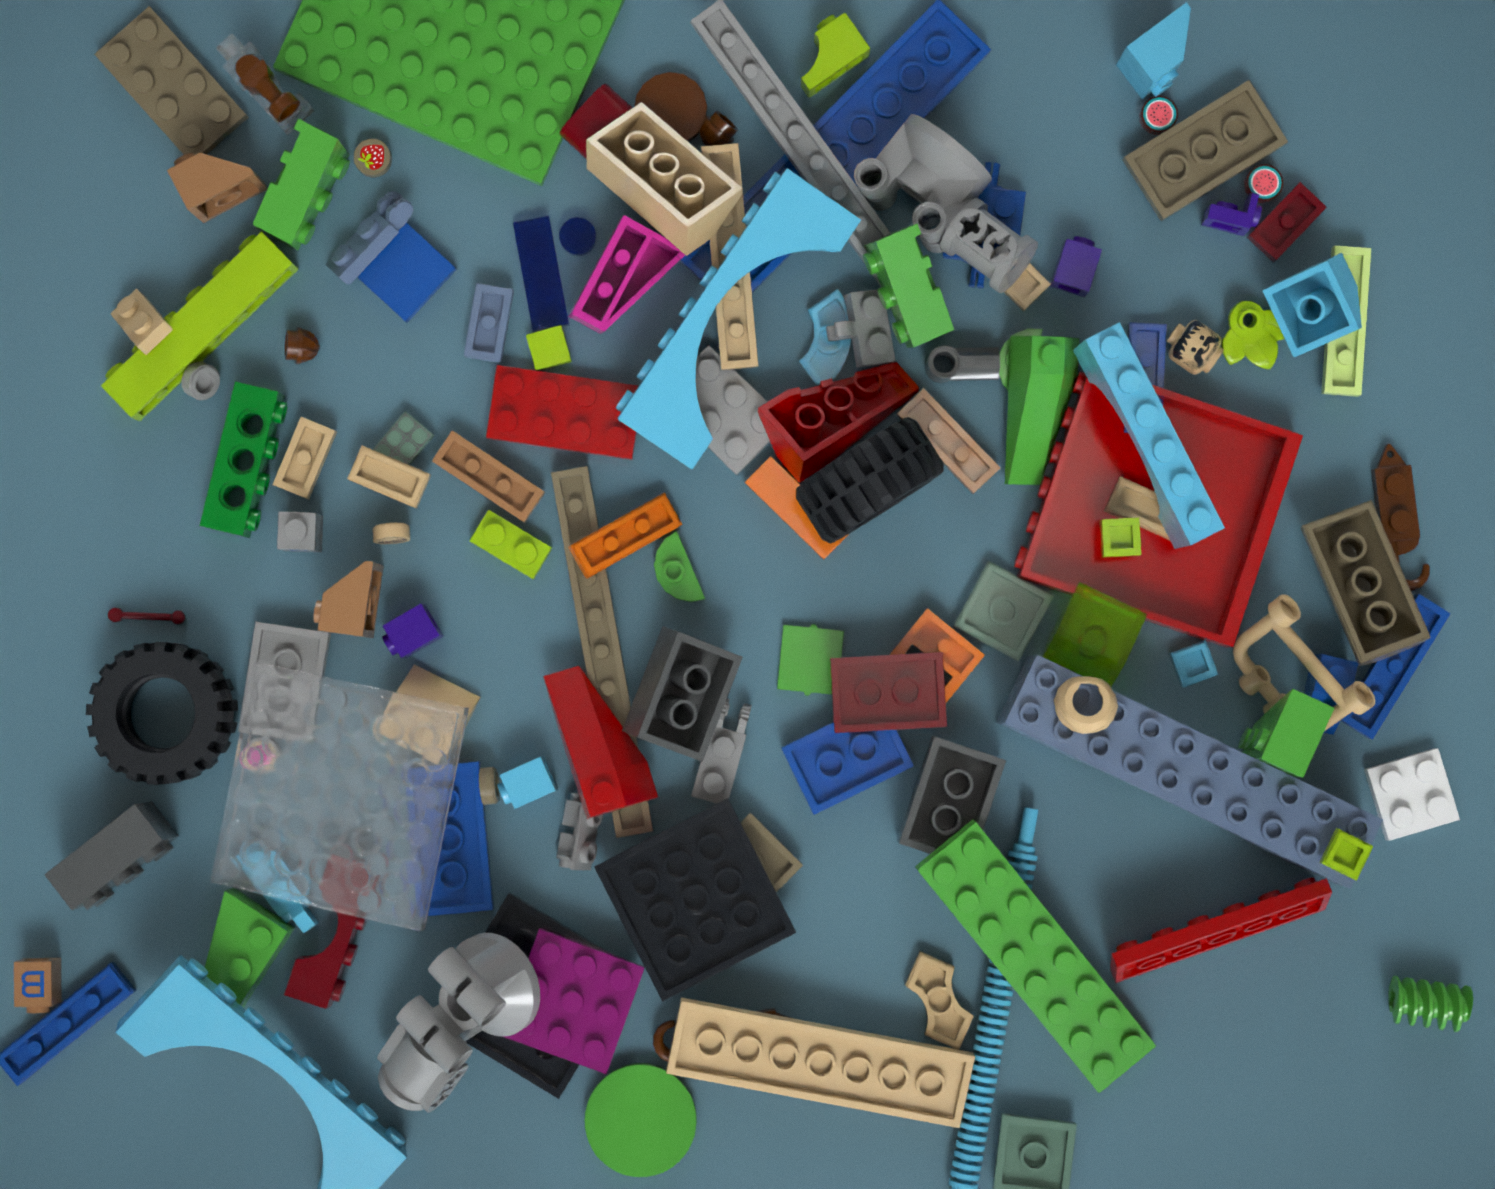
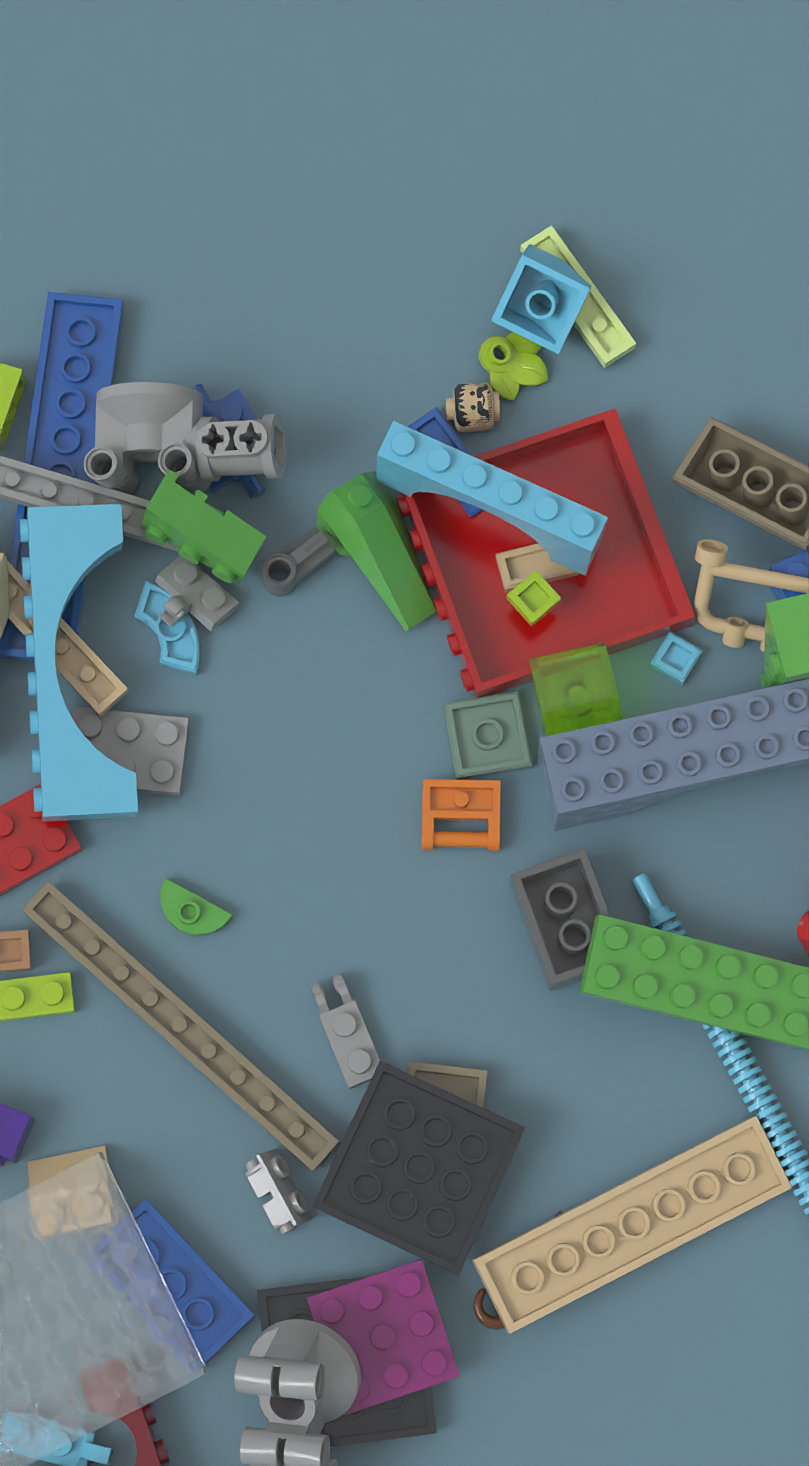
camera: 40 degrees left, 10 degrees down
dark tan tile [479,767,500,805] -> none
medium azure brick [497,756,558,809] -> none
red wedge [543,666,658,820] -> none
orange tile [568,492,683,579] -> none
bright green tile [585,1063,697,1177] -> none
dark grey brick [622,626,743,762] -> none
orange tile [745,456,849,560] -> none
red wedge [757,362,919,483] -> none
bright green piece [777,624,844,696] -> none
blue plate [781,722,914,815] -> none
black tyre [796,417,944,544] -> none
dark red plate [830,652,947,733] -> none
medium nougat plate [896,388,1000,494] -> none
tan tile [905,950,974,1050] -> none
tan tile [1004,263,1051,312] -> none
dark purple brick [1049,236,1102,297] -> none
tan piece [1054,676,1118,734] -> none
medium azure slope [1116,2,1191,100] -> none
dark tan plate [1122,80,1288,221] -> none
tile [1139,96,1178,135] -> none
dark purple bracket [1201,192,1262,236] -> none
tile [1244,164,1283,203] -> none
dark red plate [1247,182,1327,263] -> none
reddish brown plate [1371,444,1430,591] -> none

